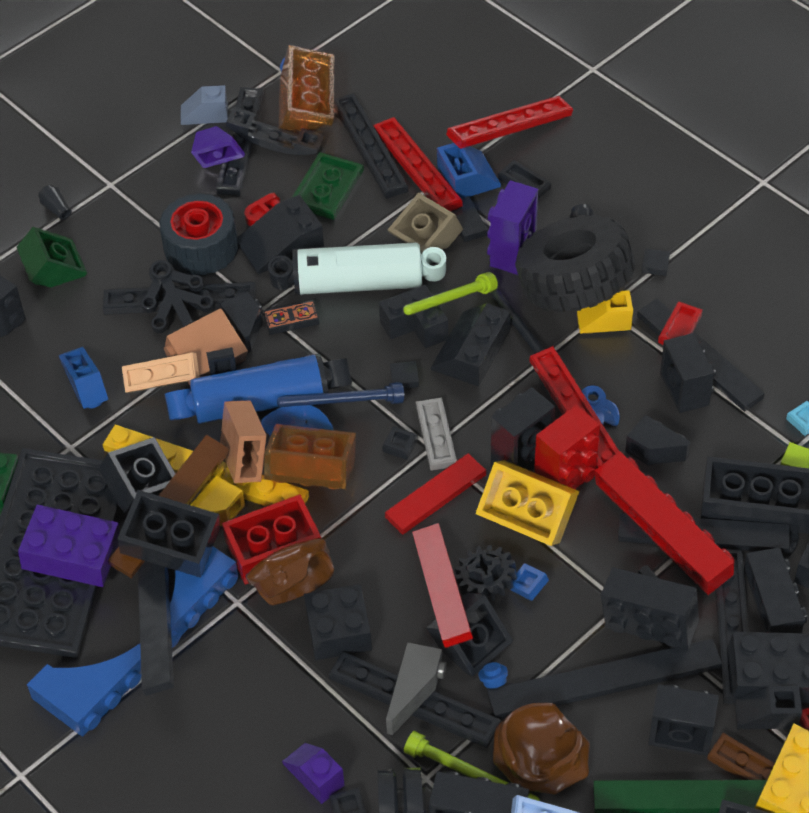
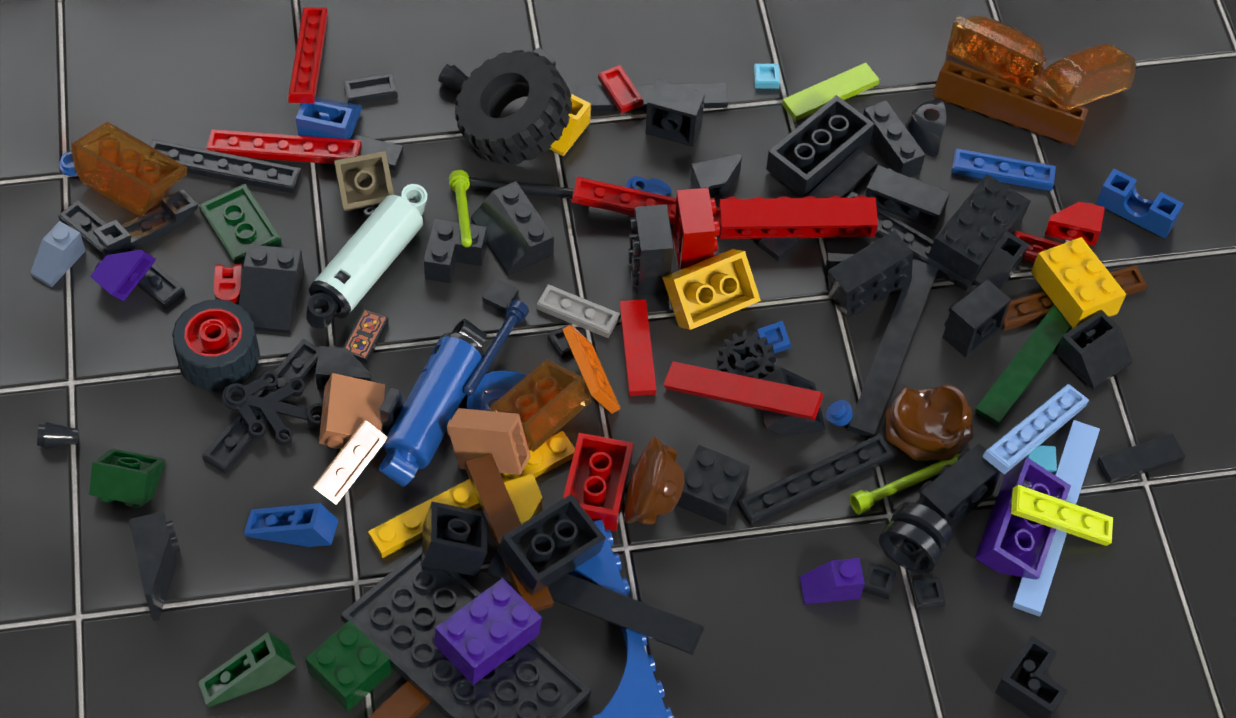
camera: 60 degrees left, 5 degrees up
dark grey slope [386,642,447,735] -> none
dark purple brick [487,180,538,275] -> none
none -> orange tile [562,325,620,414]

